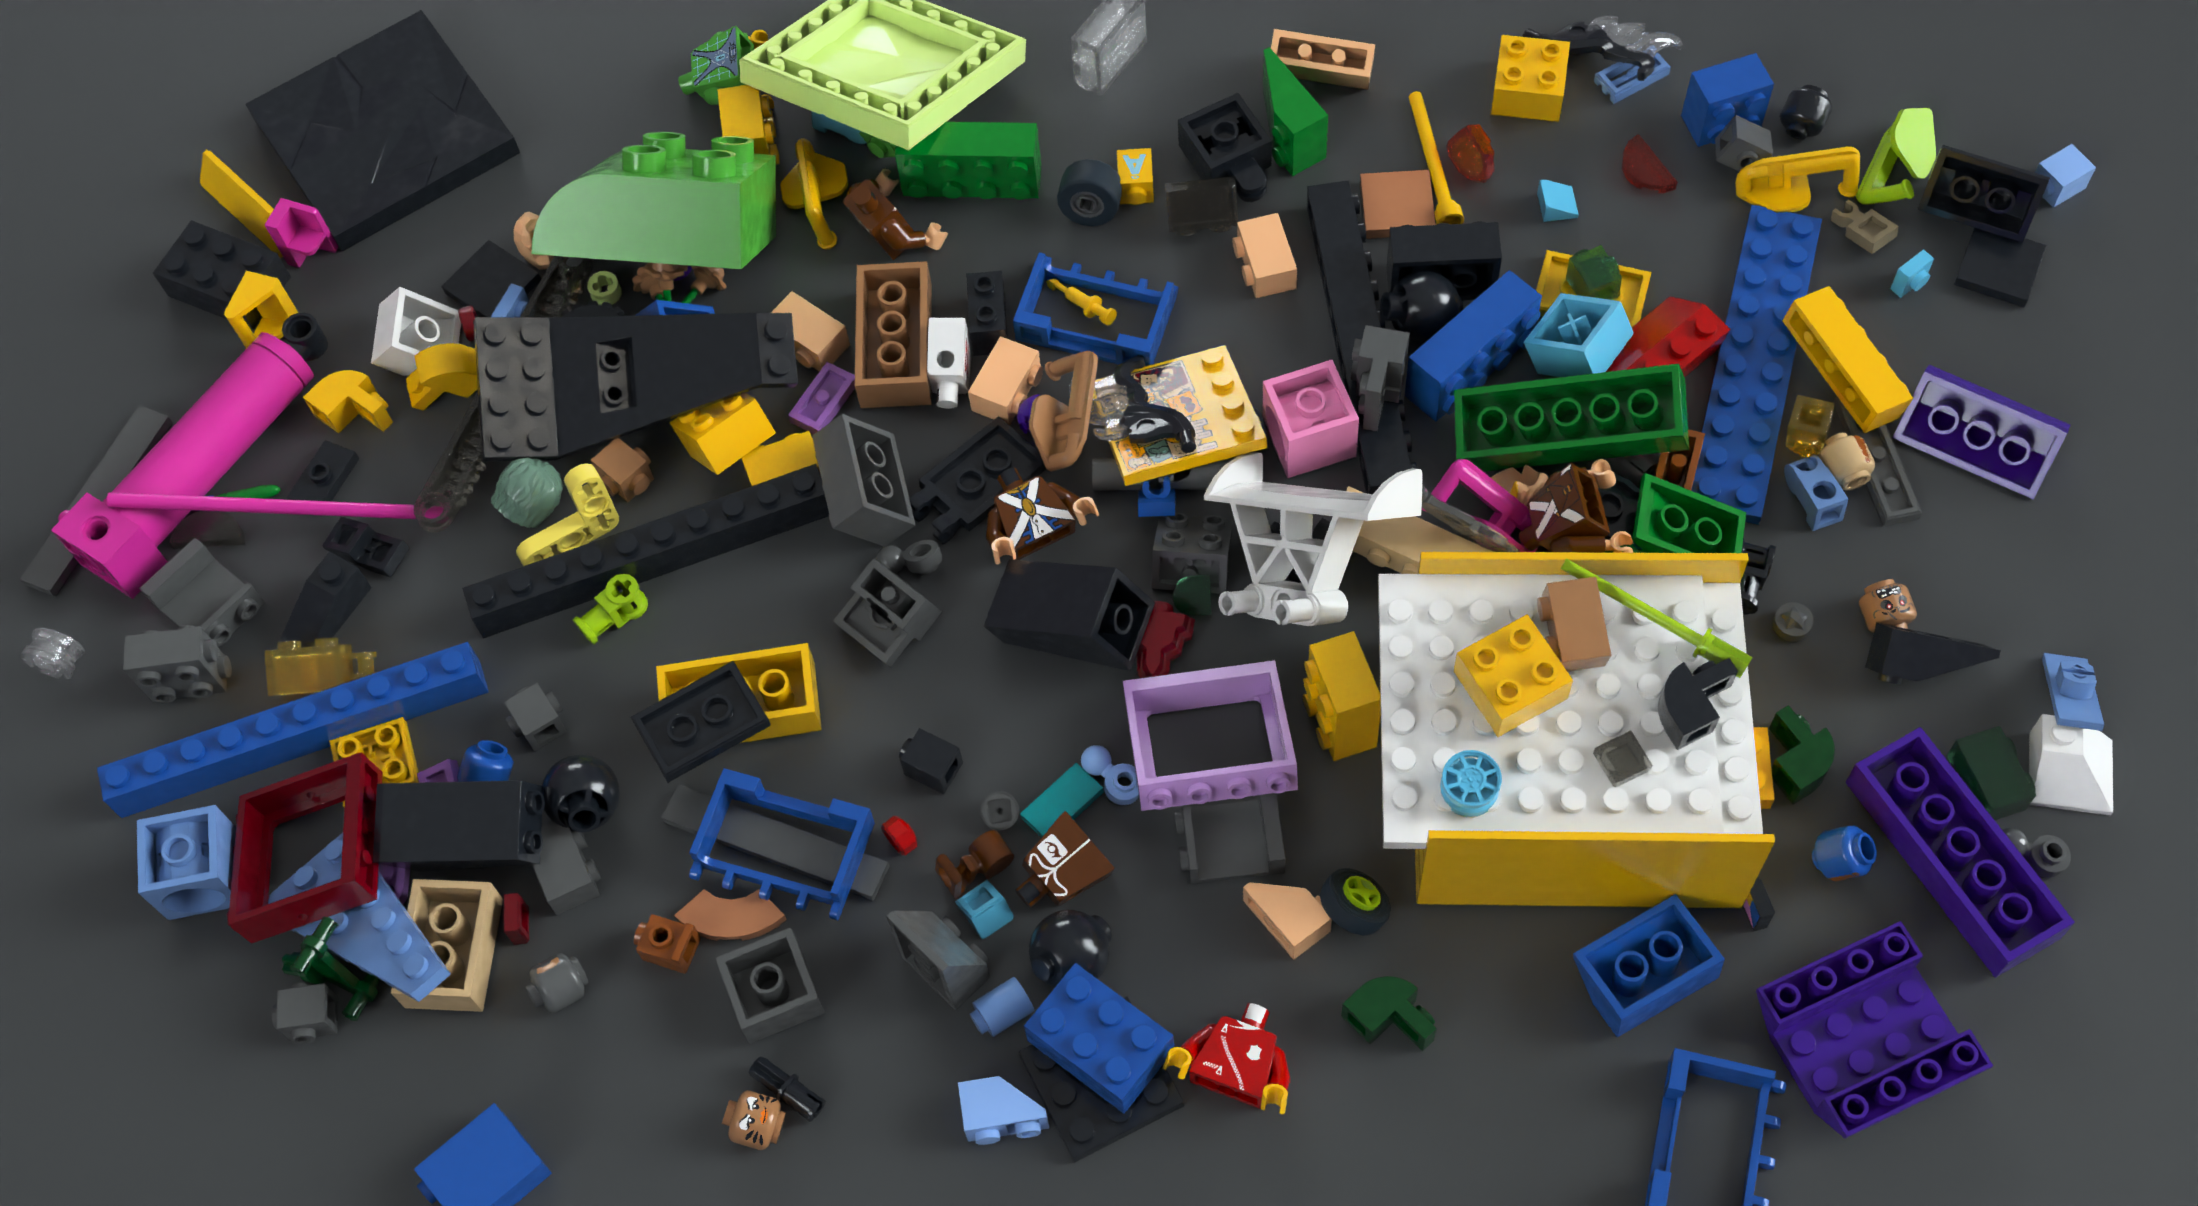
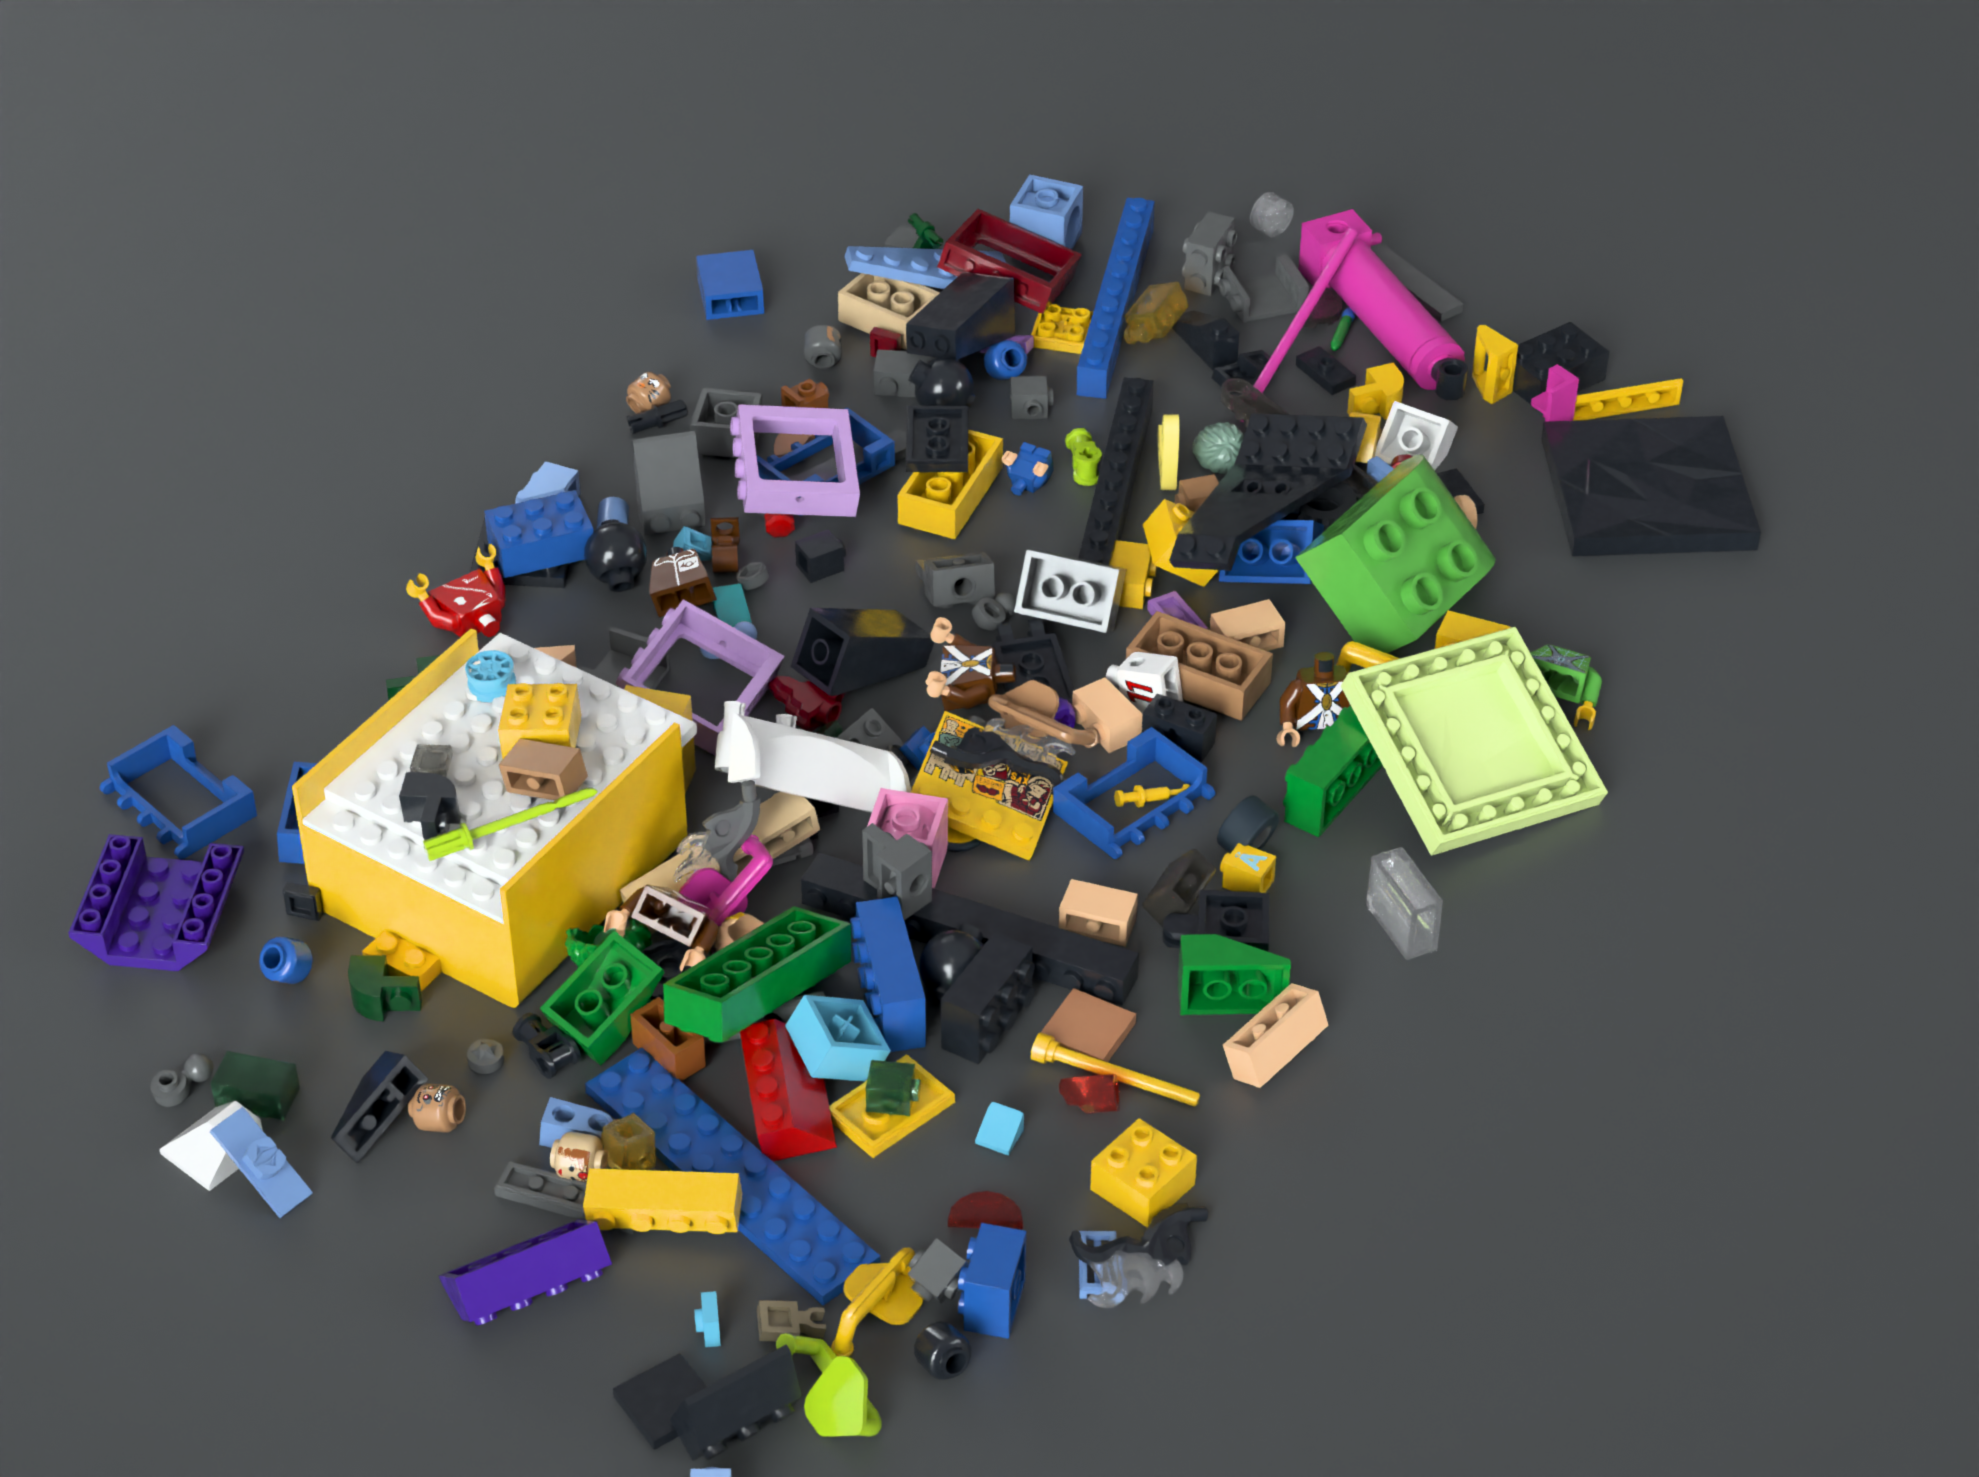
camera: 115 degrees right, 20 degrees down
dark purple brick [1845,727,2075,978] -> none
none -> lavender piece [730,405,860,517]
none -> blue piece [1002,442,1054,496]

